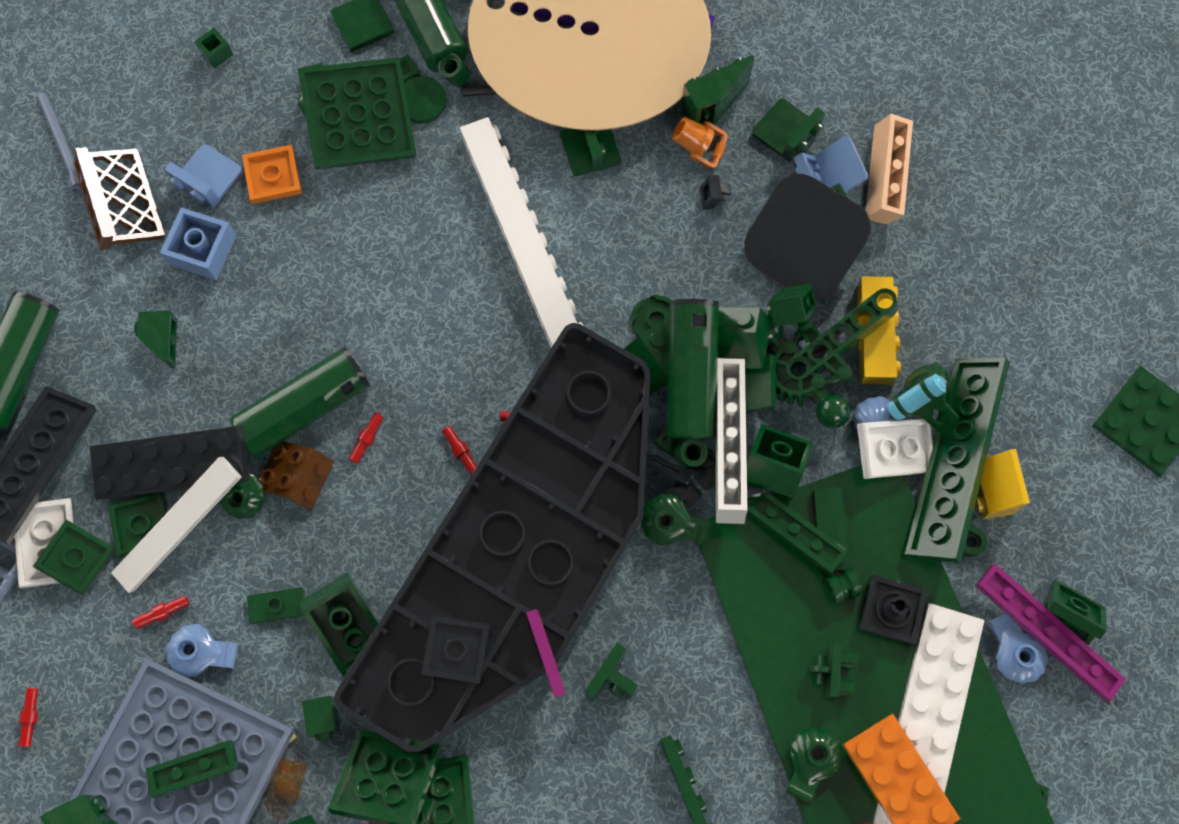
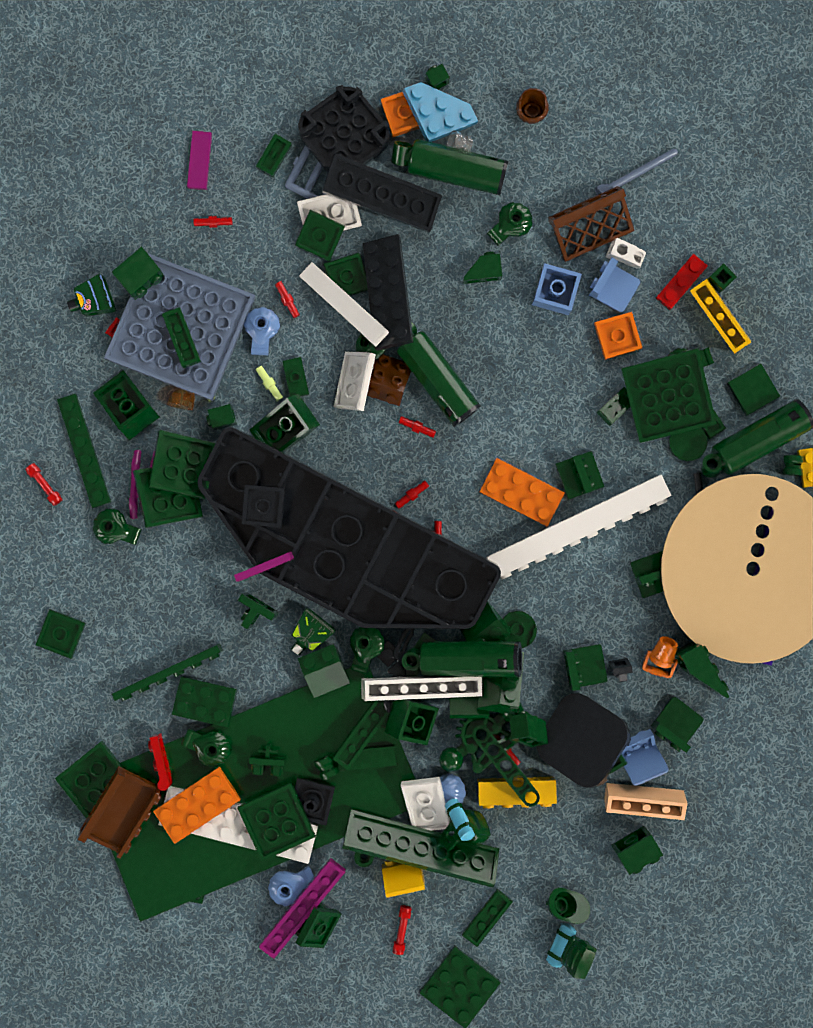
camera: 90 degrees right, 15 degrees up
none -> dark green plate [172,677,238,727]
none -> dark green plate [237,782,316,862]
none -> yellowish green bar [256,366,283,401]
none -> dark green torso [291,607,336,656]
none -> dark green slope [298,644,351,699]
none -> white tile [334,351,376,411]
none -> red bar [392,905,412,955]
none -> dark green tile [462,888,513,947]
none -> orange plate [479,458,565,527]
none -> dark green animal [487,202,533,246]
none -> dark green piece [546,887,590,924]
none -> dark green piece [546,923,597,979]
none -> dark green bracket [555,451,605,500]
none -> dark green bracket [563,644,608,691]
none -> dark green plate [596,387,631,426]
none -> white leg [606,238,646,268]
none -> dark green brick [611,826,663,875]
none -> red plate [656,254,708,310]
none -> yellow brick [690,279,751,354]

